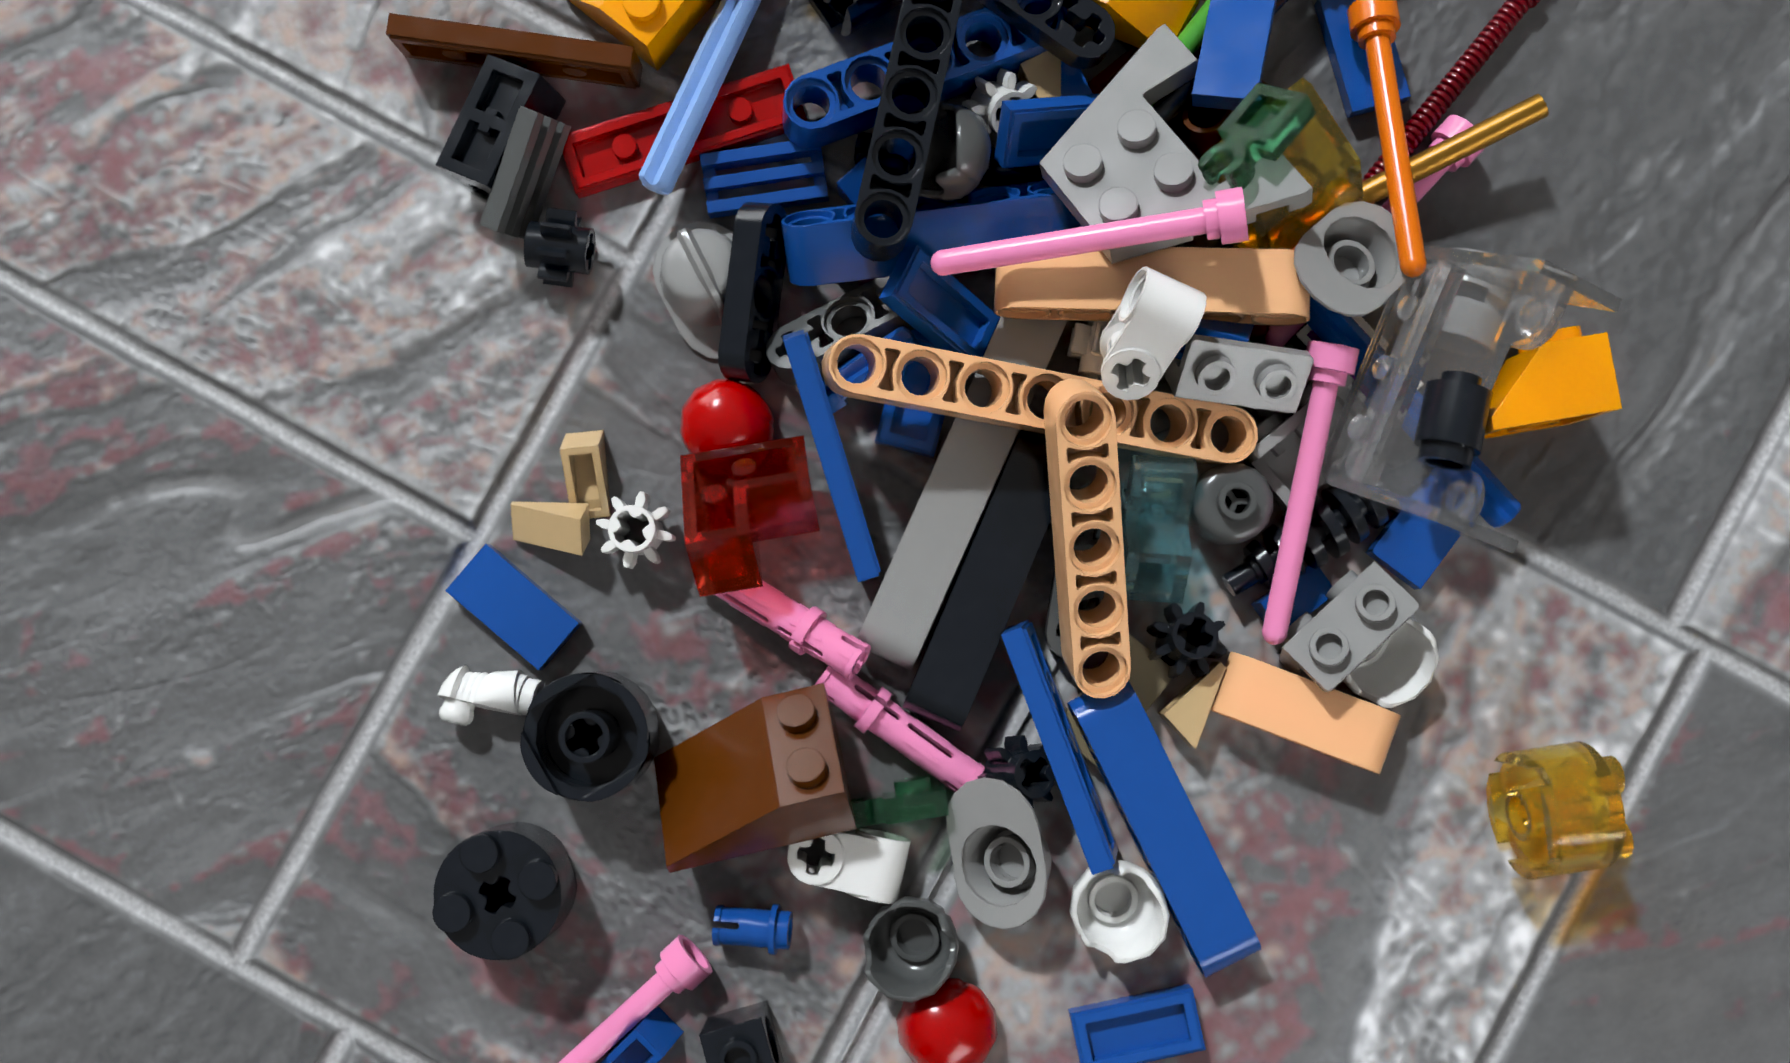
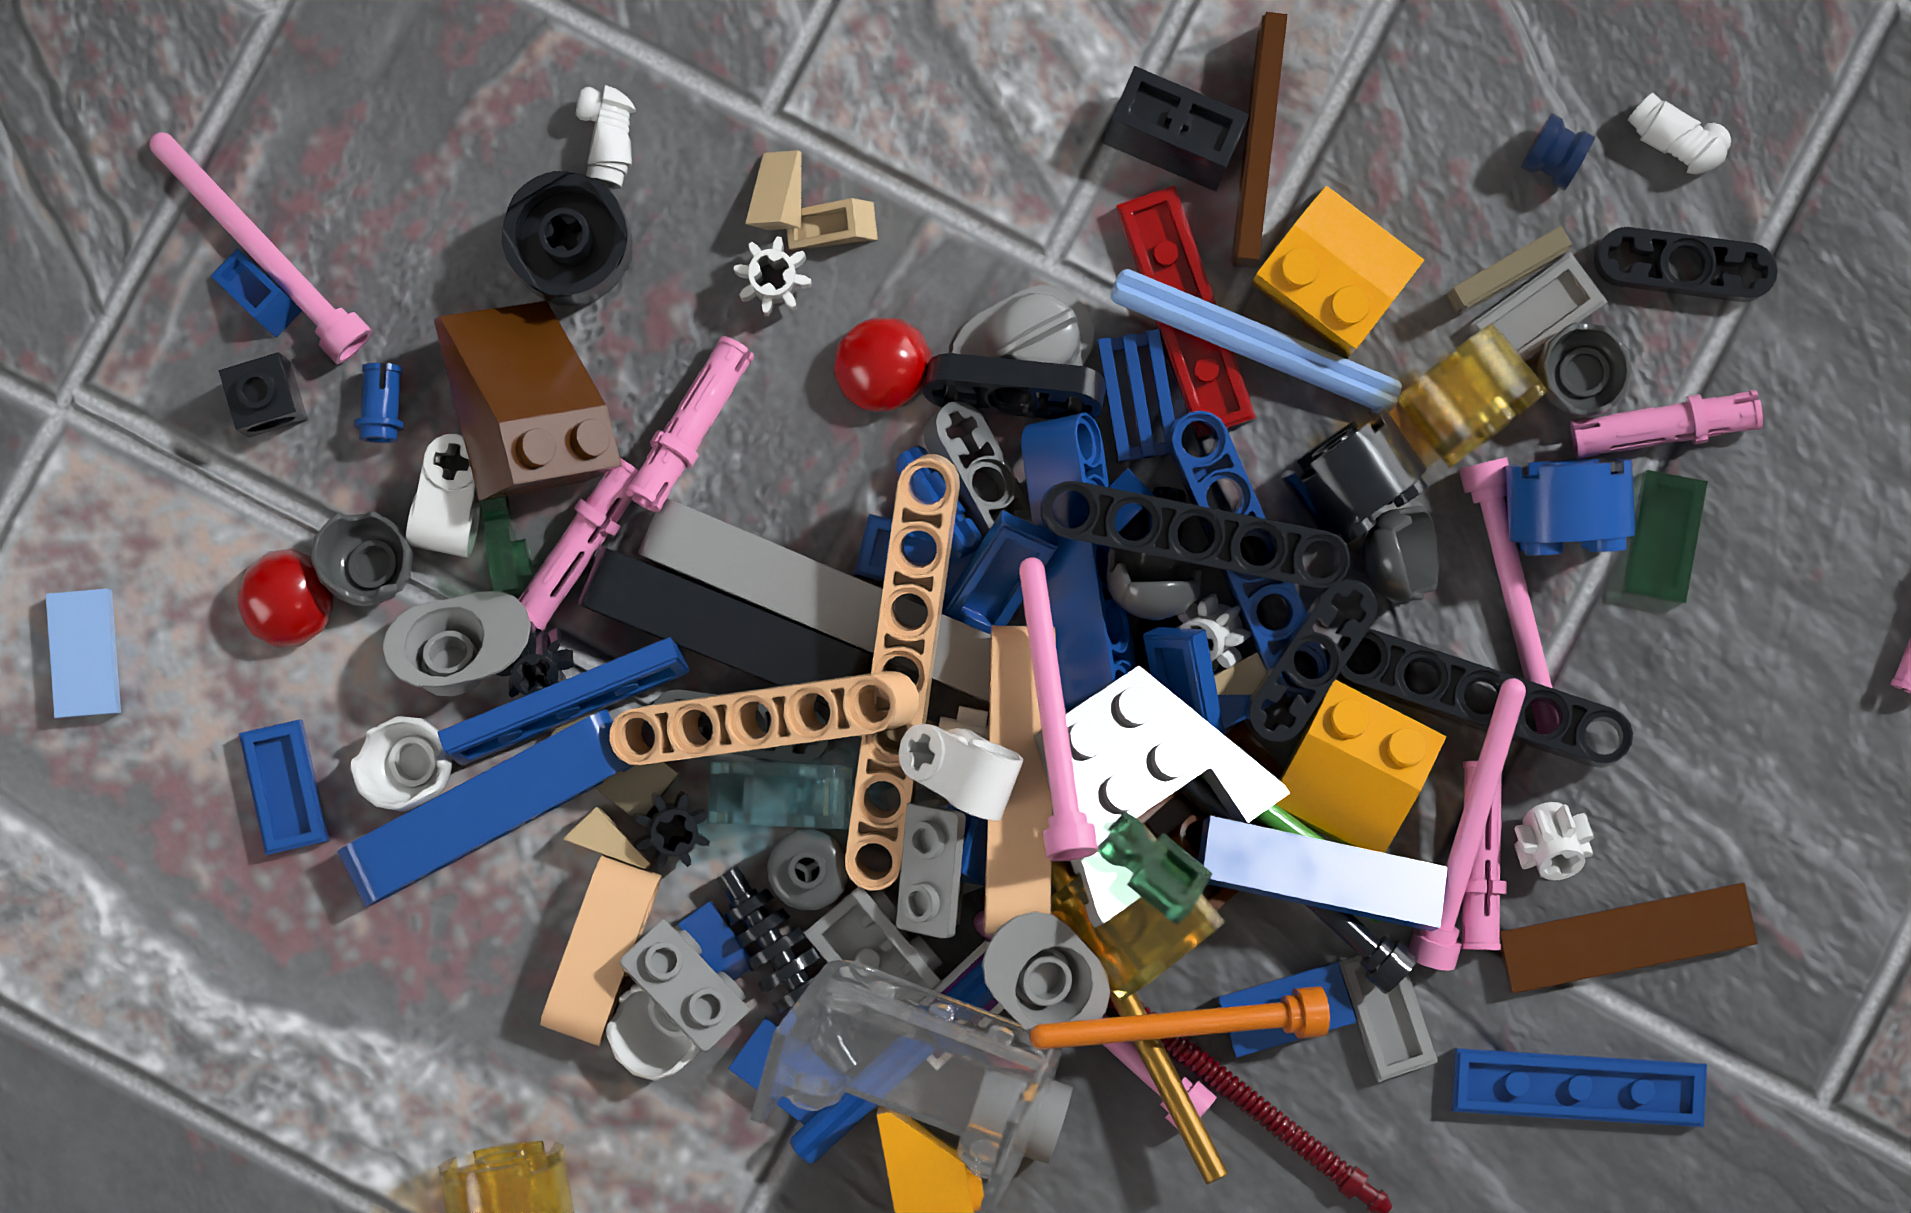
camera: 85 degrees right, 0 degrees up
black brick [432,822,577,960] -> none
blue tile [445,544,583,670] -> none
dark grey tile [480,106,571,239] -> none
black gear [524,207,596,288] -> none
clear red brick [680,435,820,597] -> none
blue tile [783,329,881,582] -> none
bright pink piece [1262,341,1360,645] -> none
black brick [1414,371,1493,471] -> none

